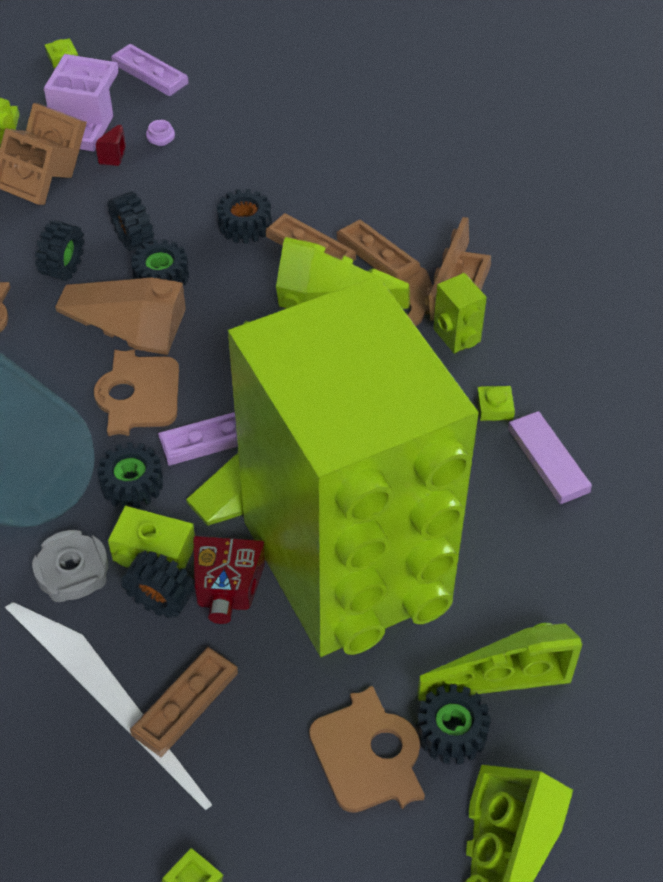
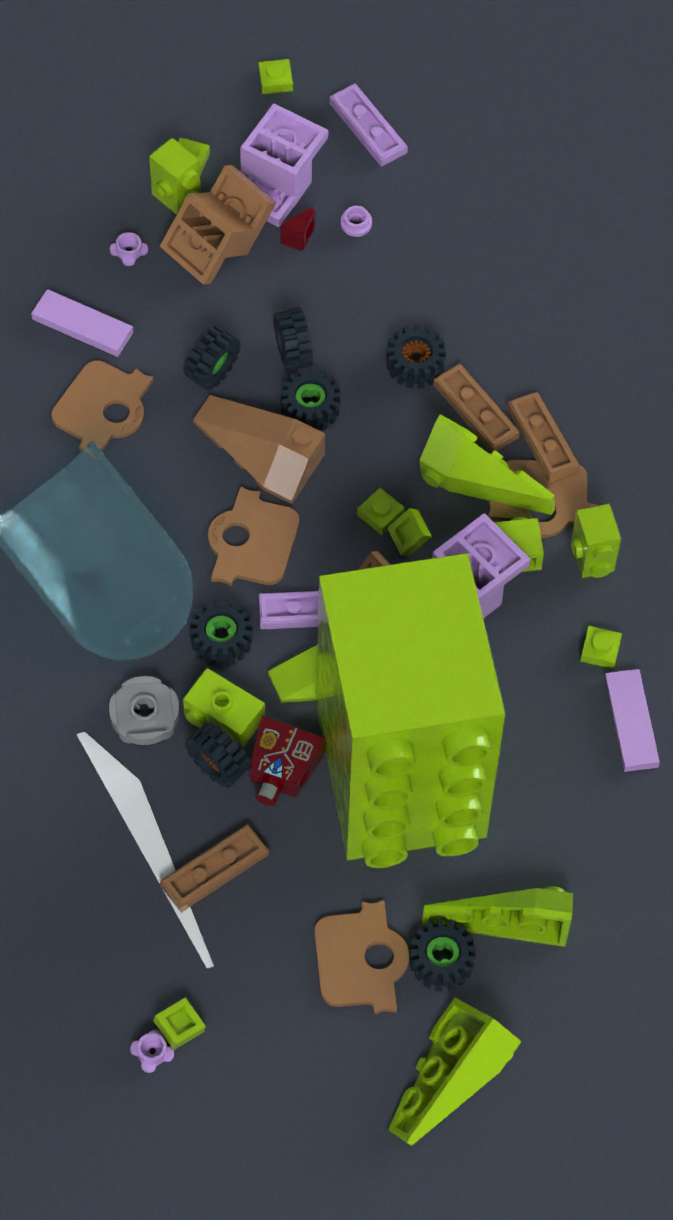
camera: 15 degrees right, 10 degrees up
medium nougat bracket [425,217,491,321] -> none

